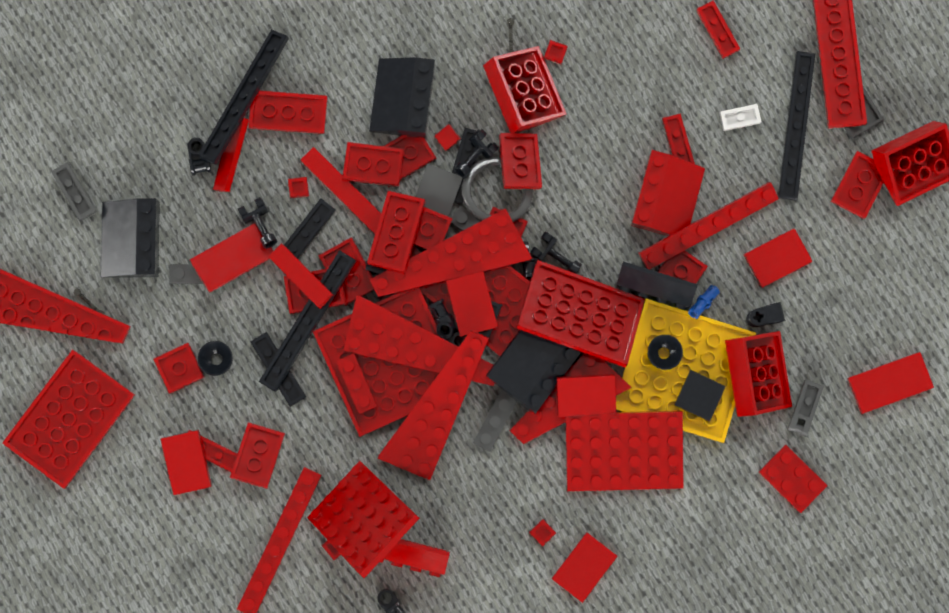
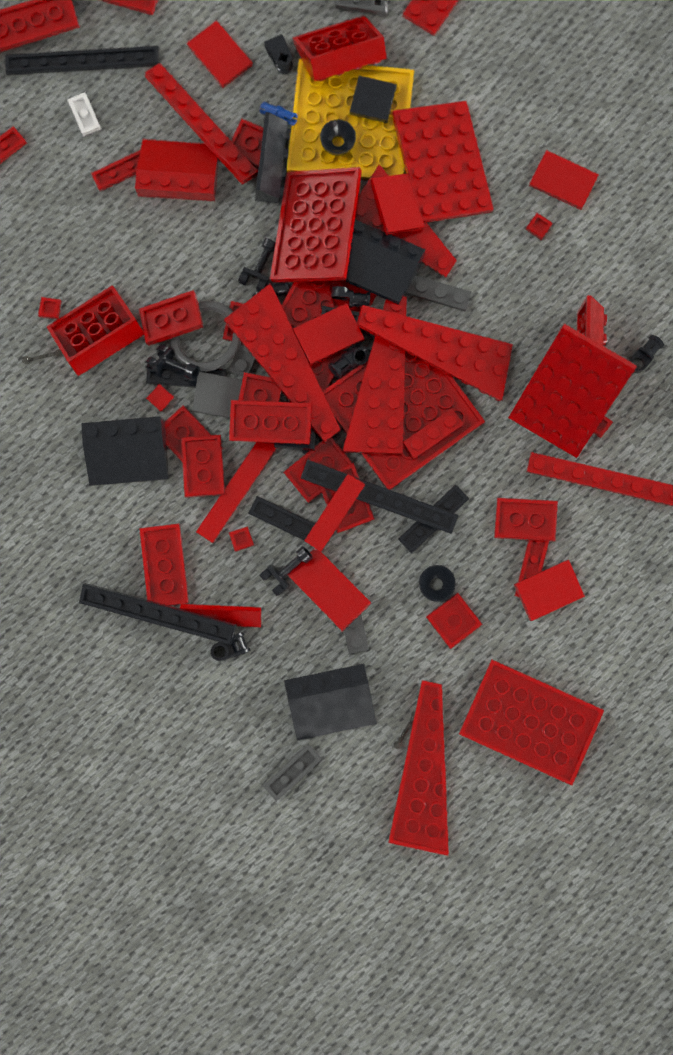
camera: 95 degrees left, 0 degrees up
none -> black connector [331,286,370,308]

